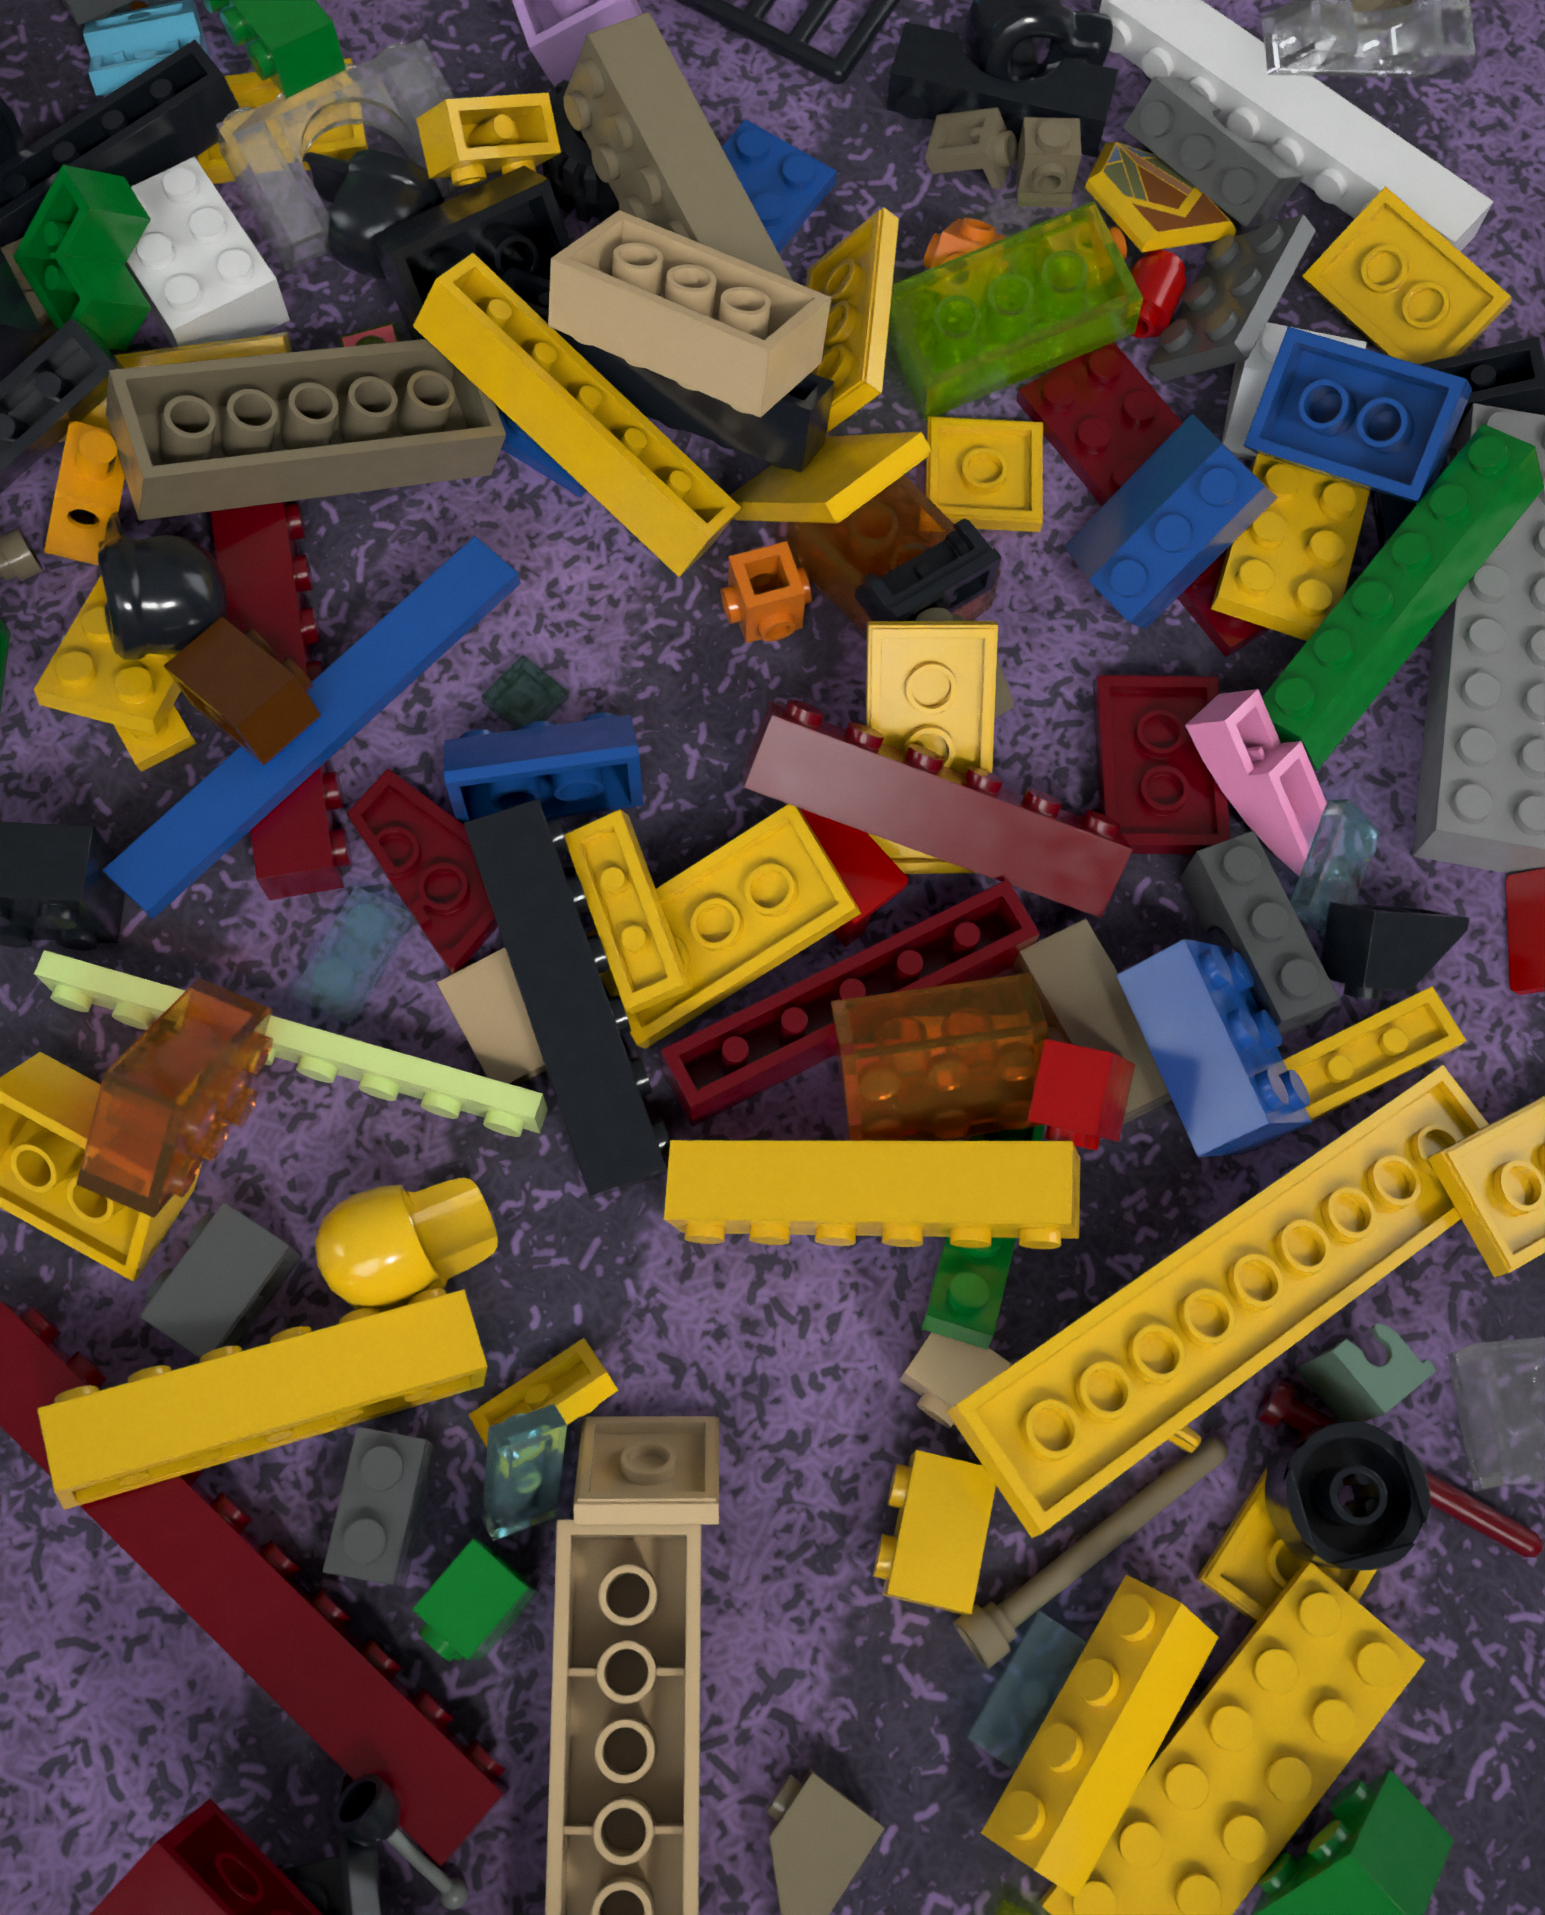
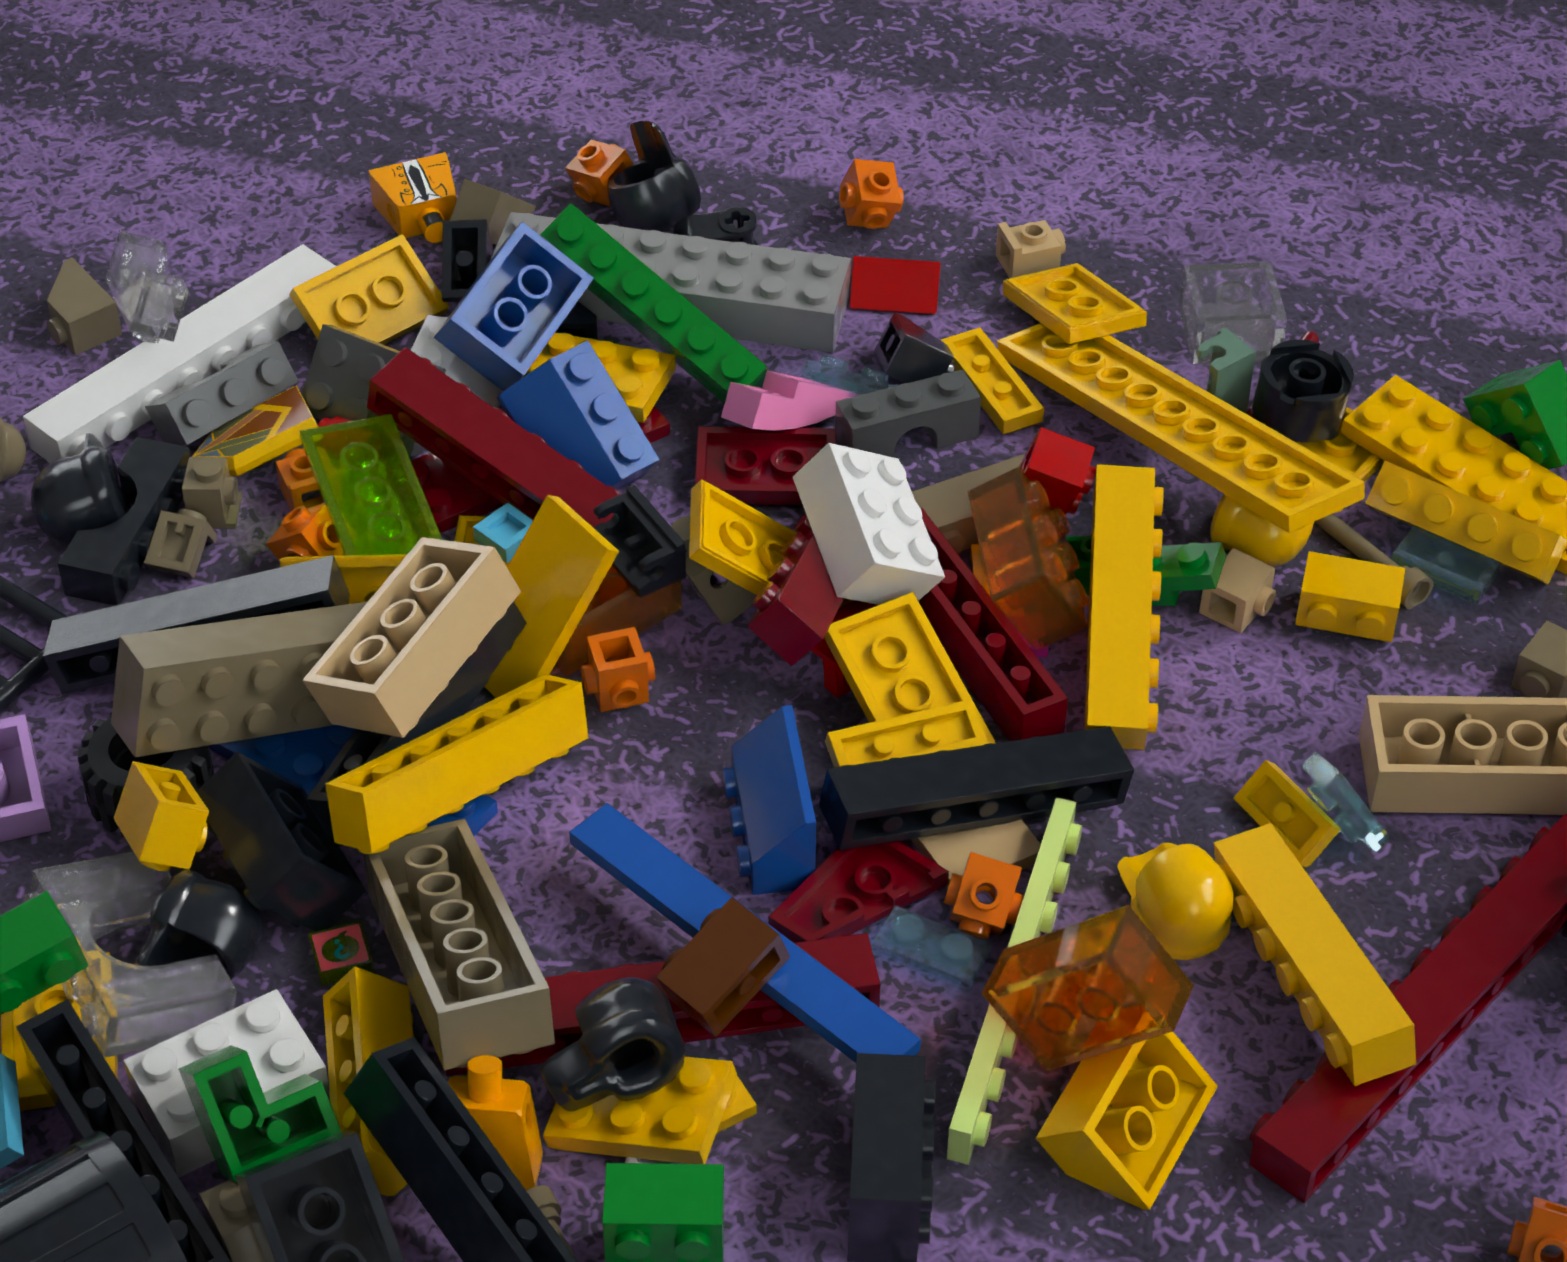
camera: 85 degrees left, 25 degrees down
dark grey brick [139,1202,302,1358] -> none
dark grey brick [323,1427,437,1587] -> none
green brick [412,1539,540,1662] -> none
tile [481,655,569,730] -> none
tan tile [574,1416,719,1525] -> none
blue brick [1116,939,1312,1157] -> none
none -> brick [43,555,350,694]
none -> dark red brick [367,347,621,528]
none -> medium azure plate [473,503,533,563]
none -> white brick [793,443,945,605]
none -> orange brick [944,852,1024,940]

